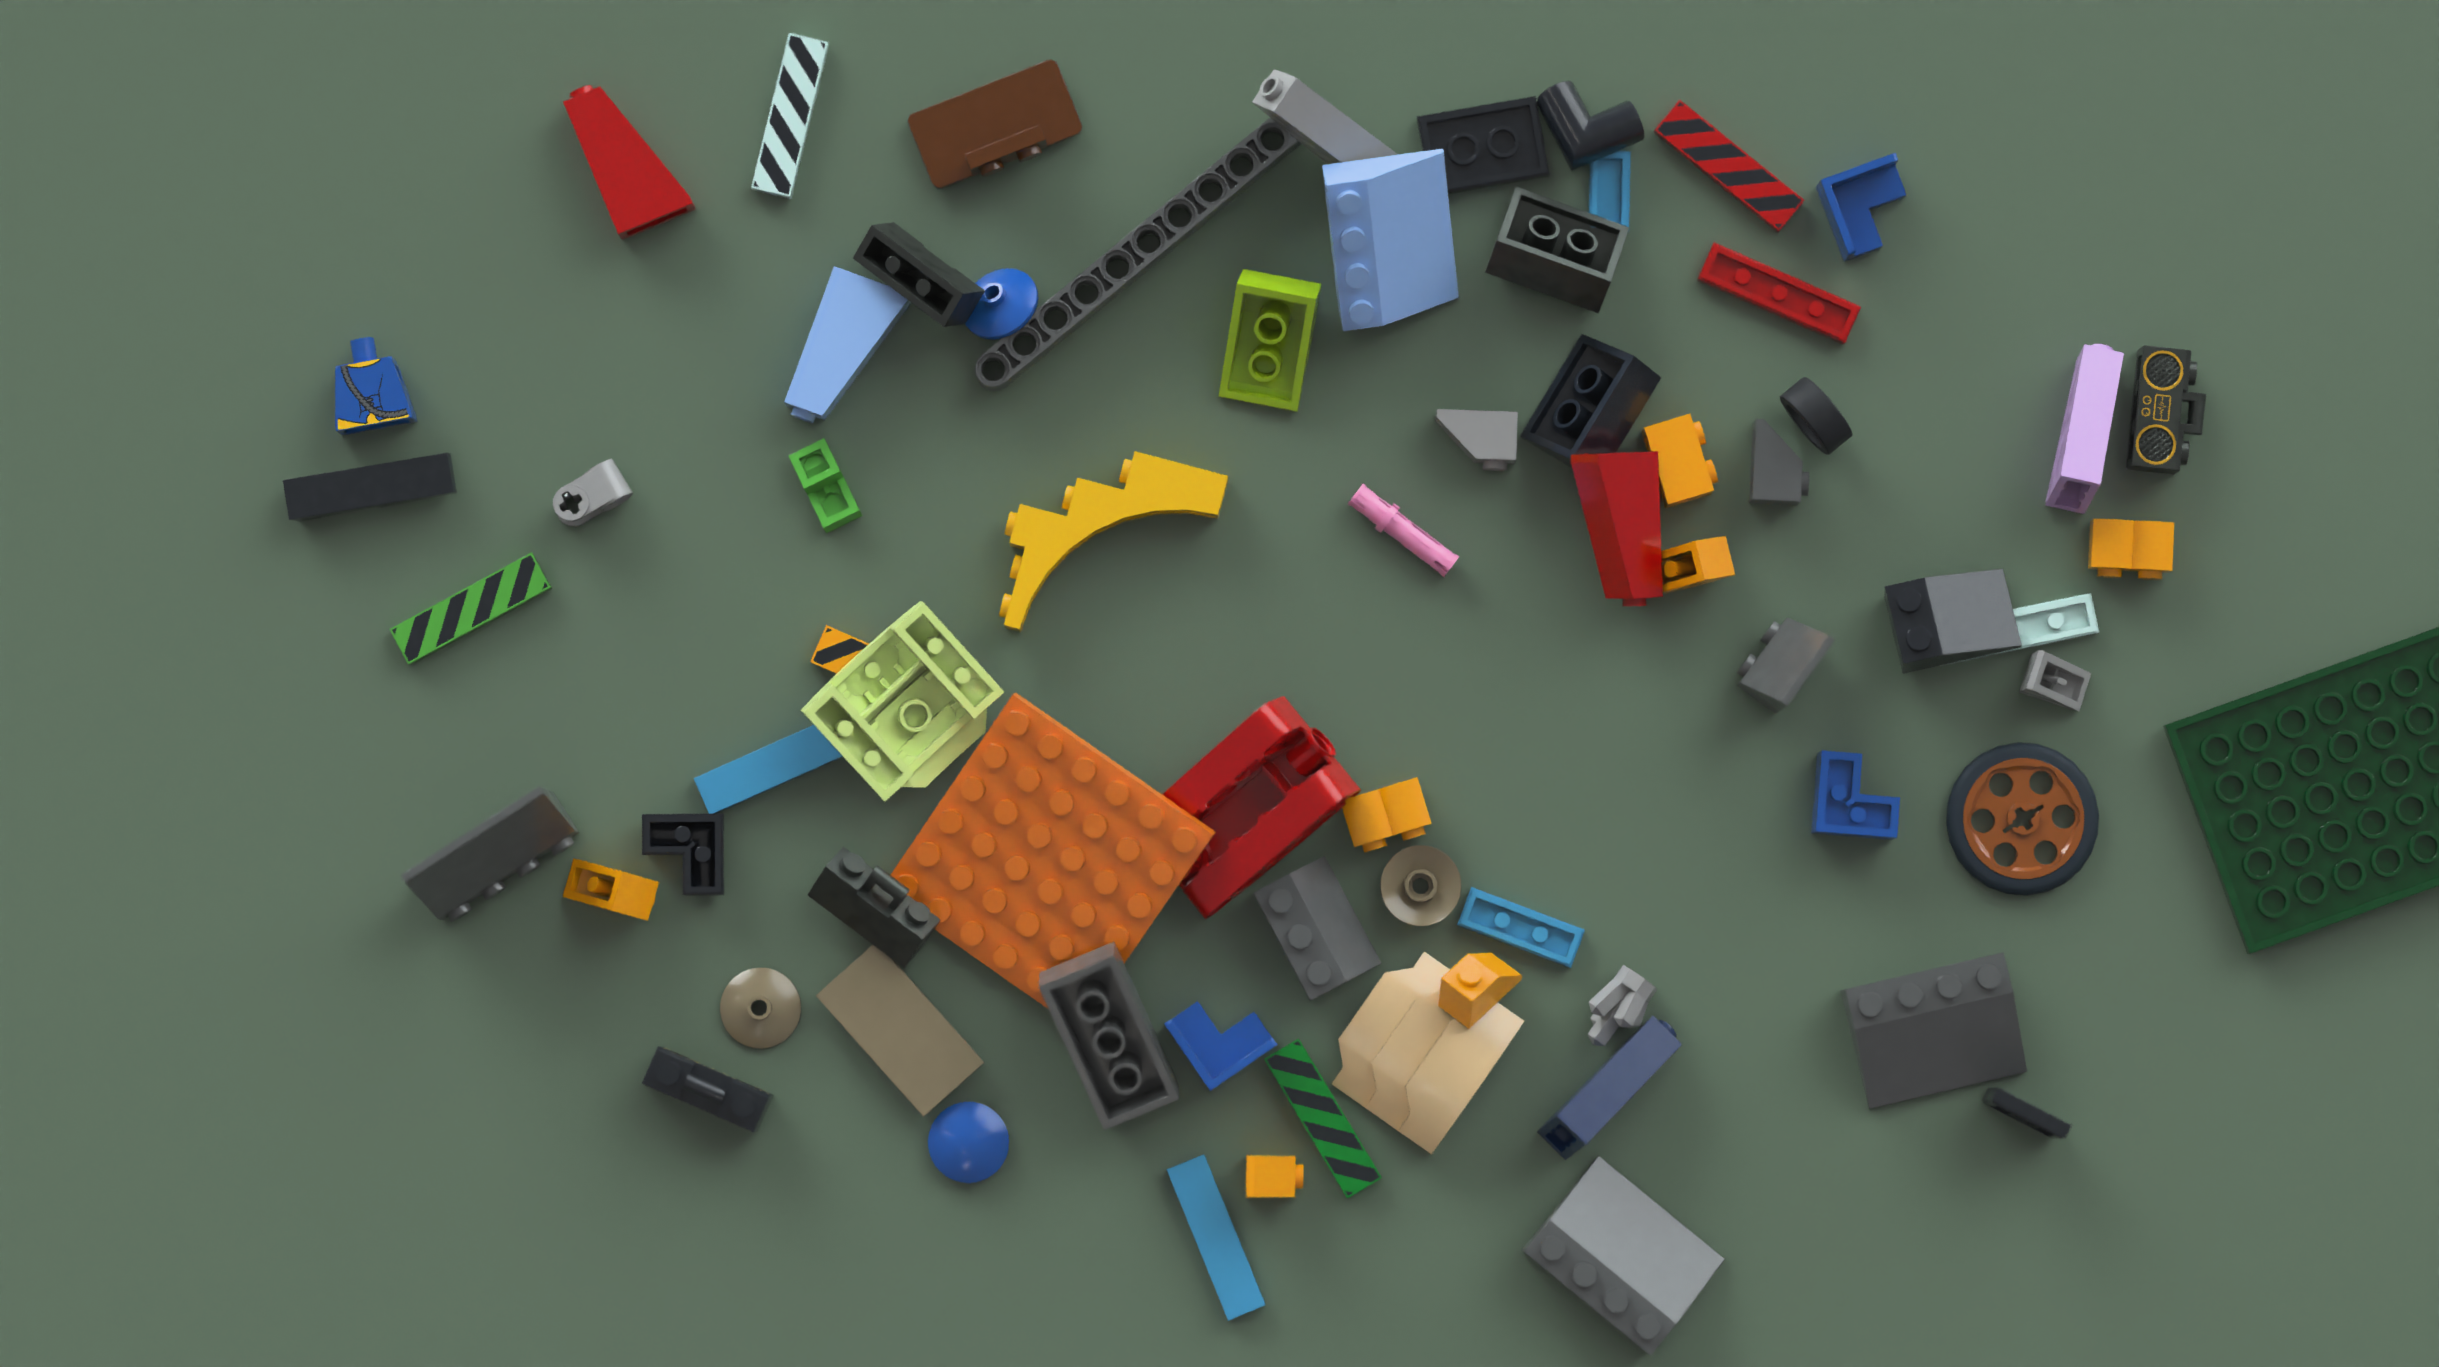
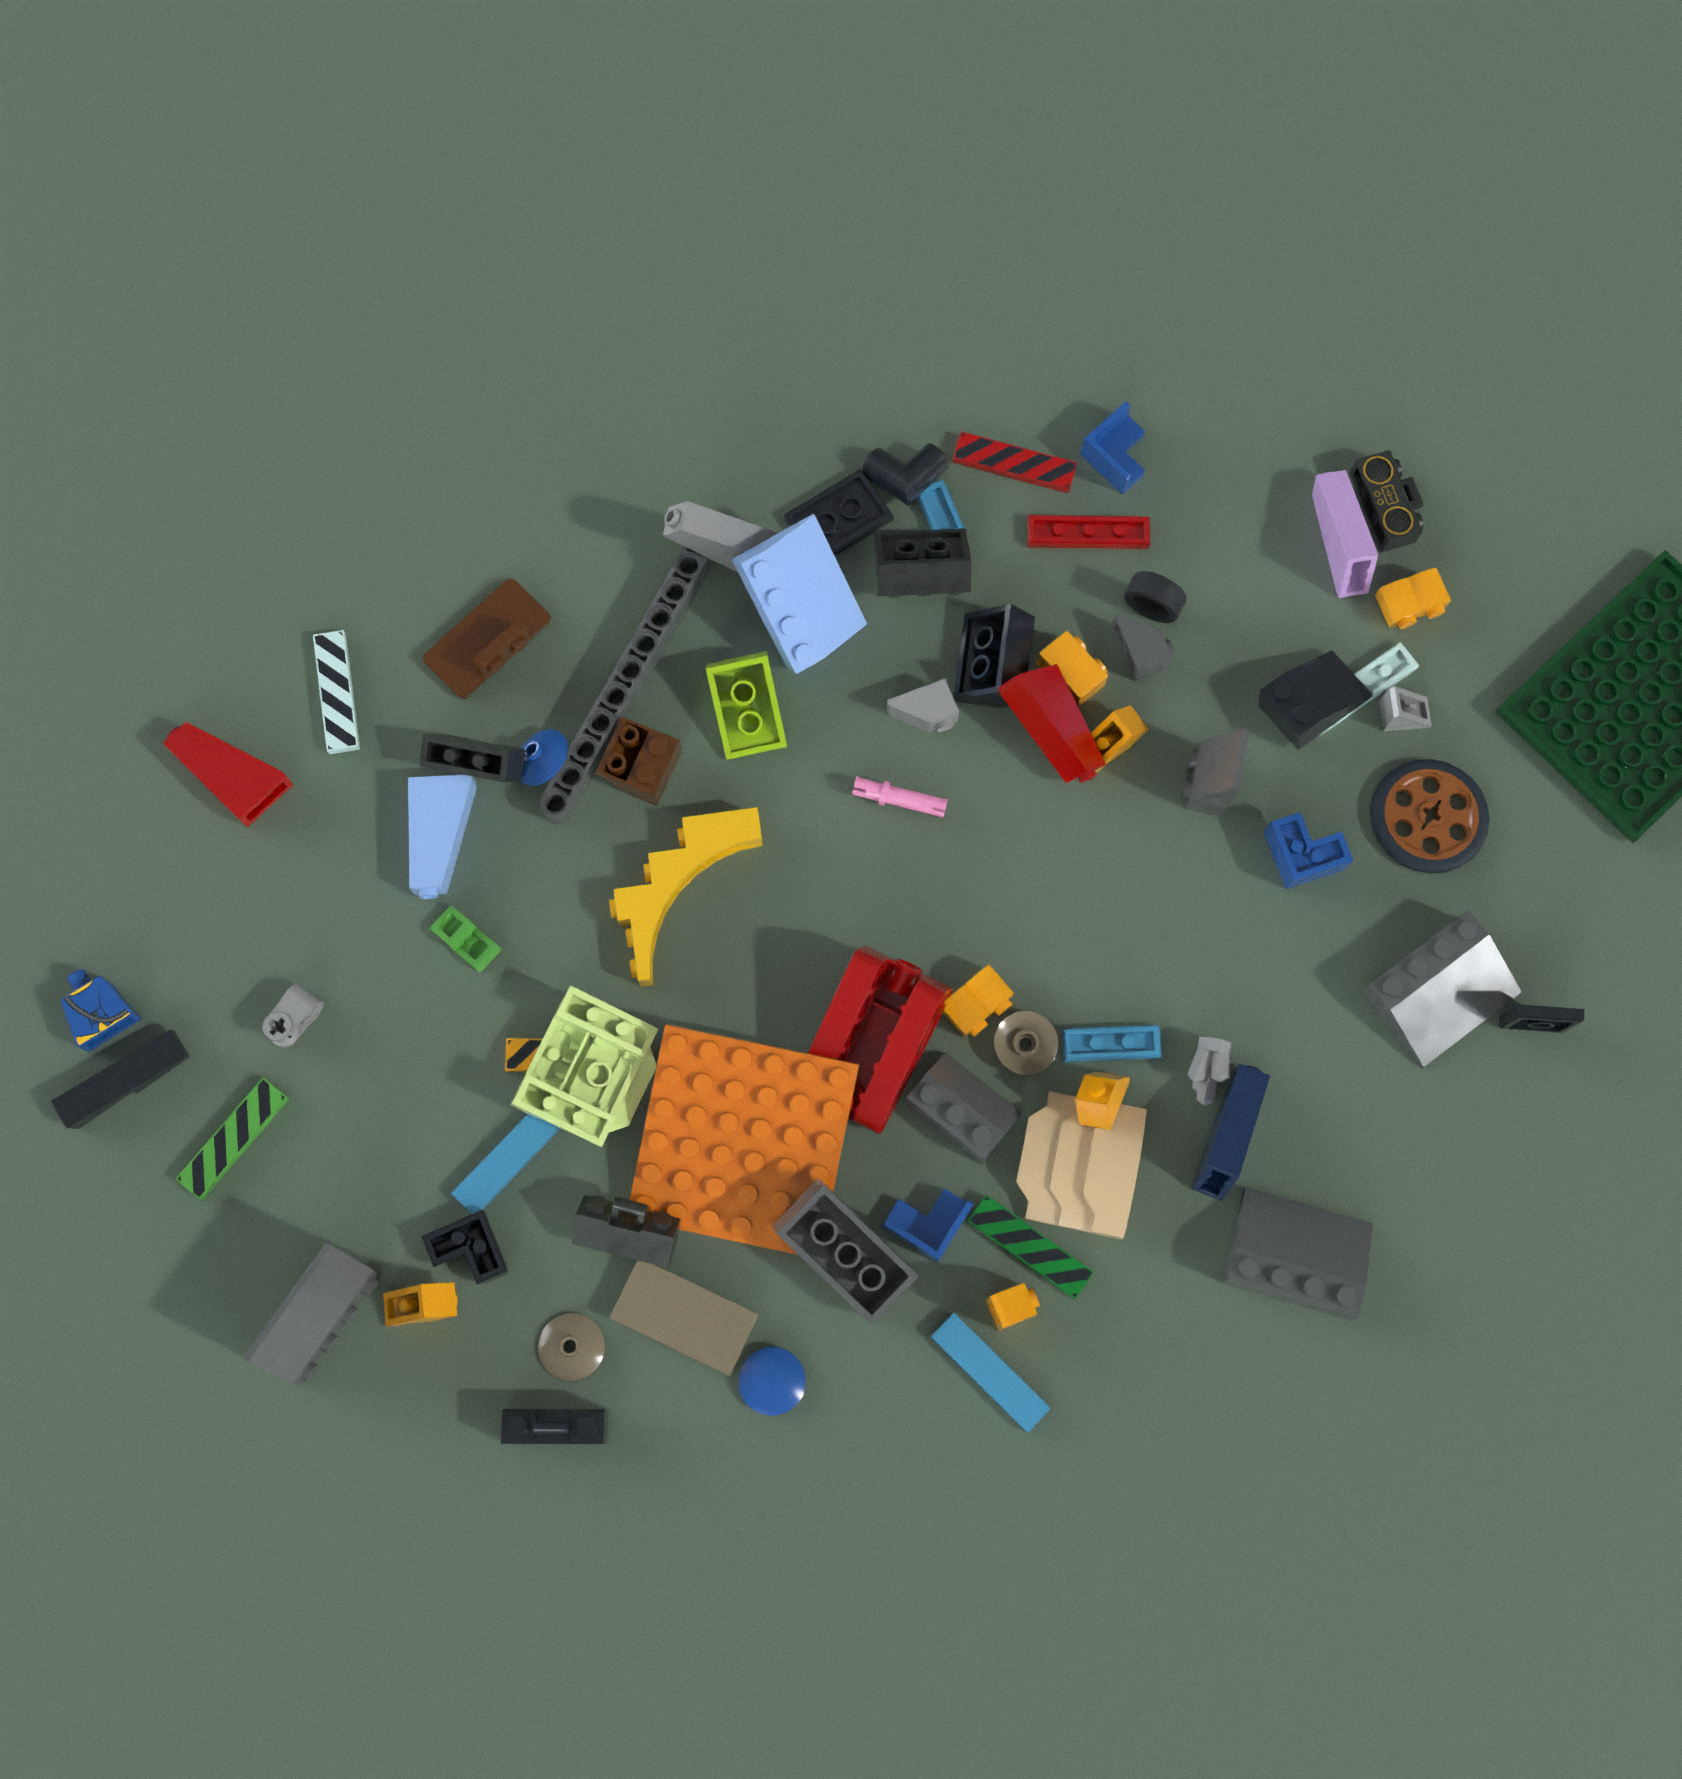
camera: 25 degrees left, 10 degrees down
none -> reddish brown slope [596,717,682,806]

